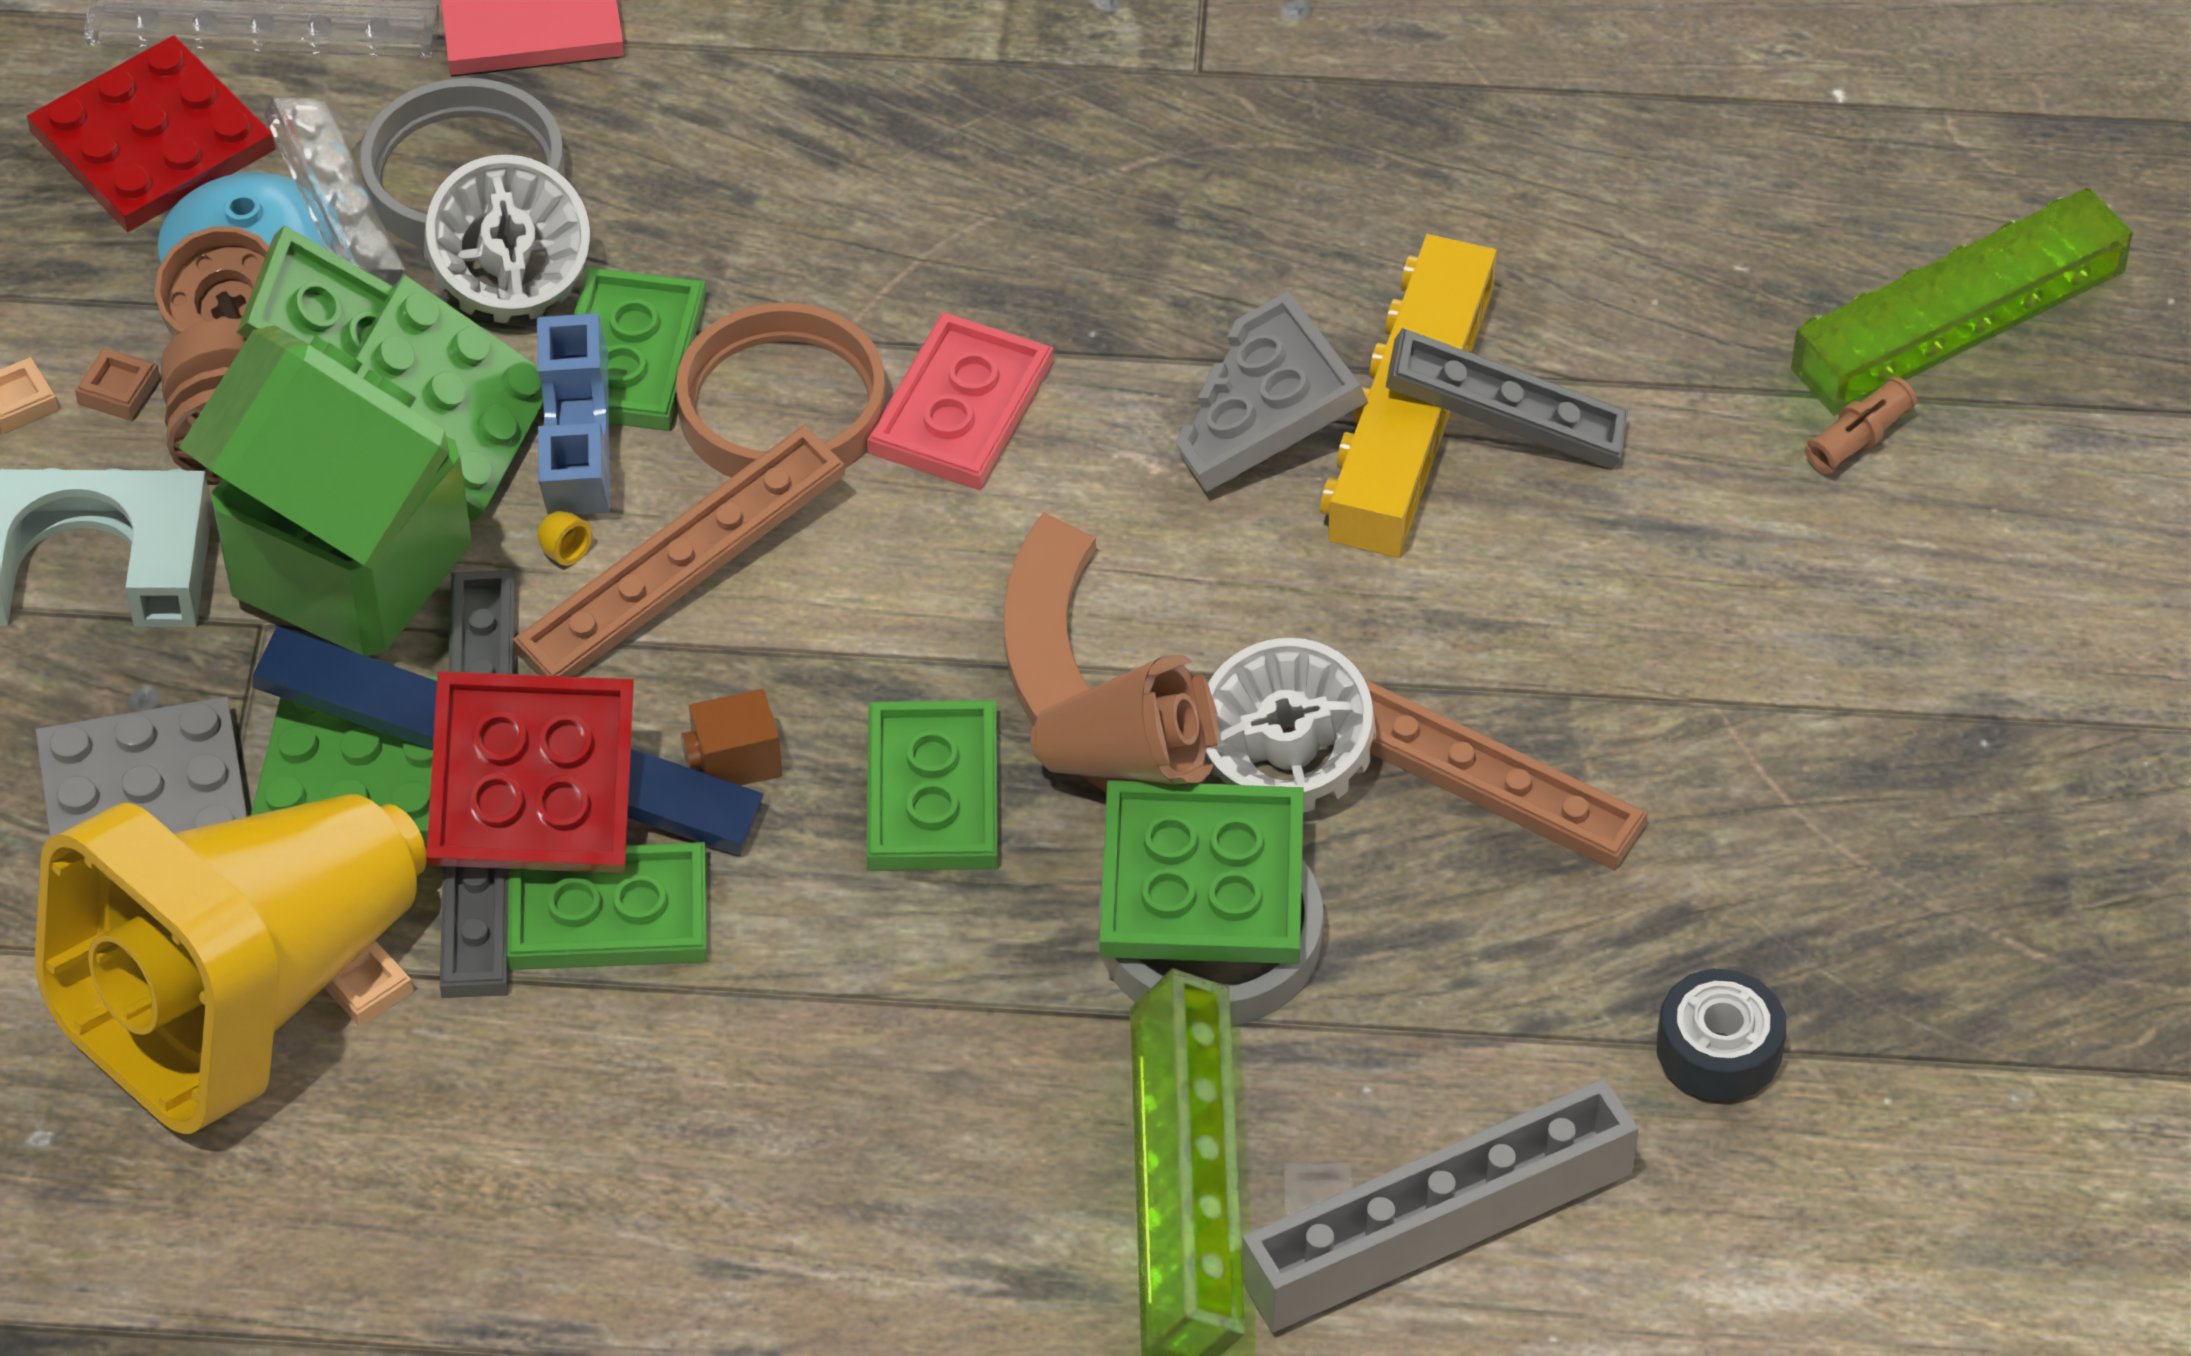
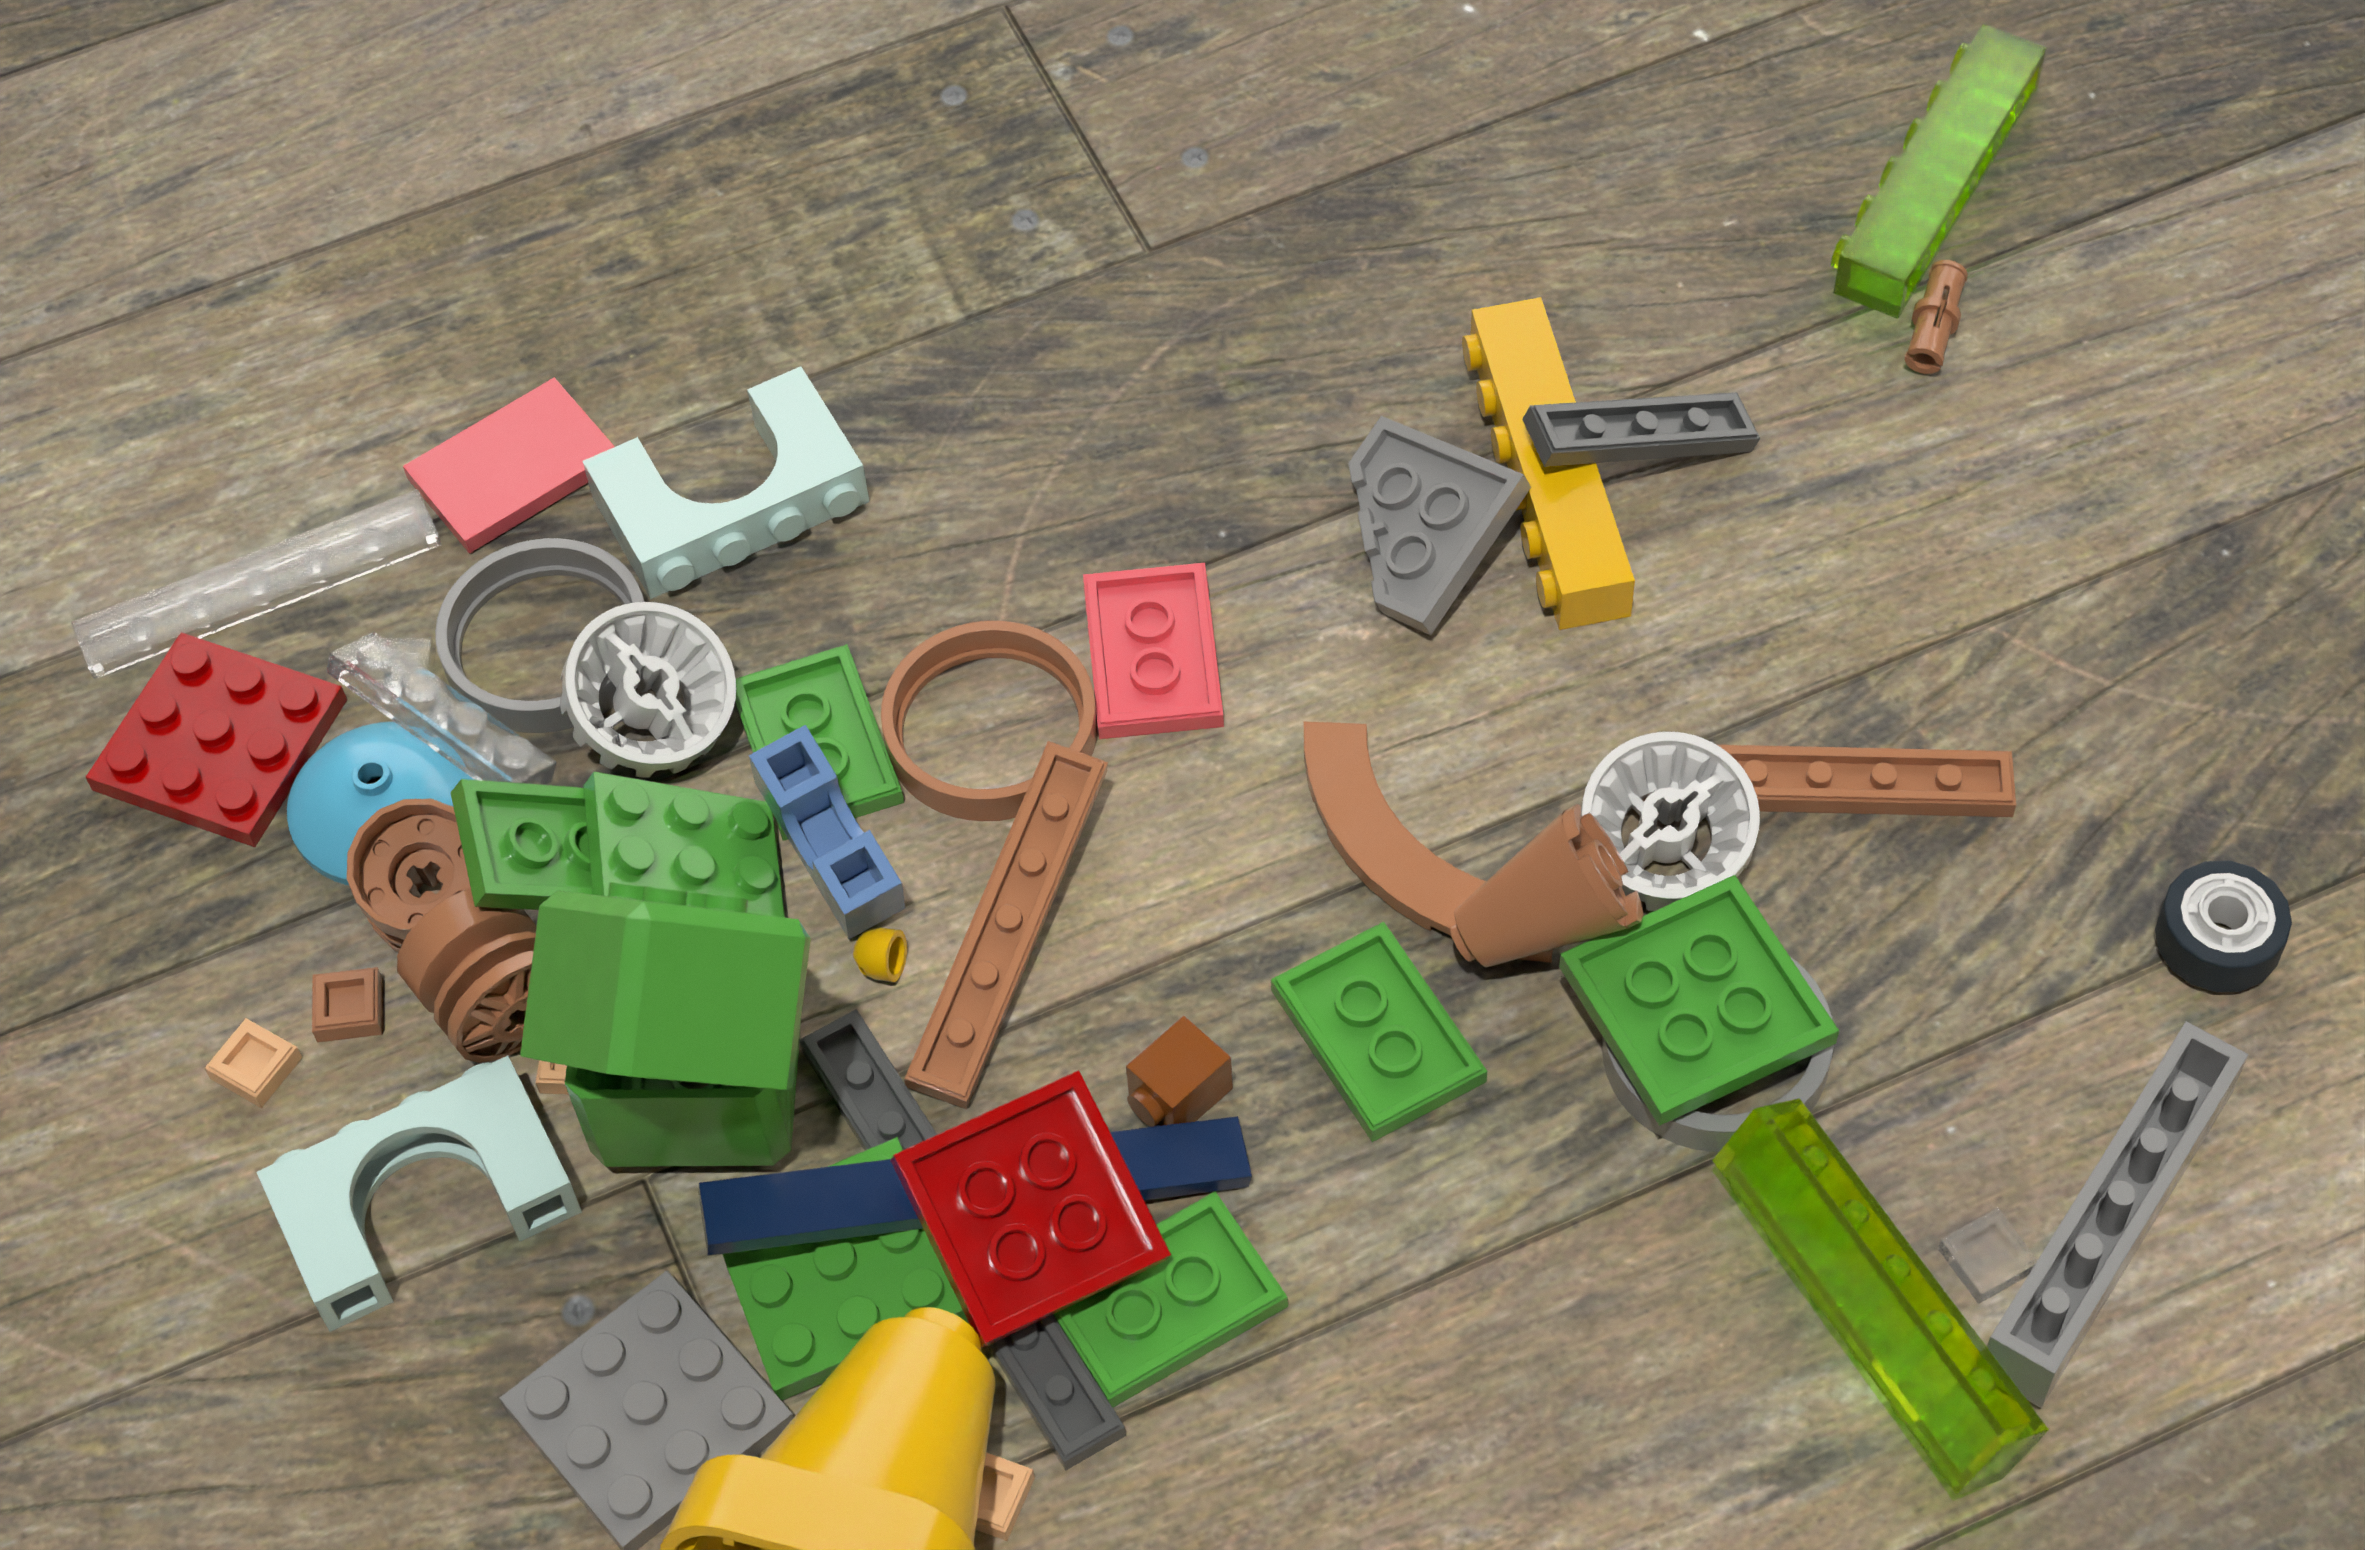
camera: 25 degrees left, 5 degrees up
none -> light aqua arch [582,366,870,599]

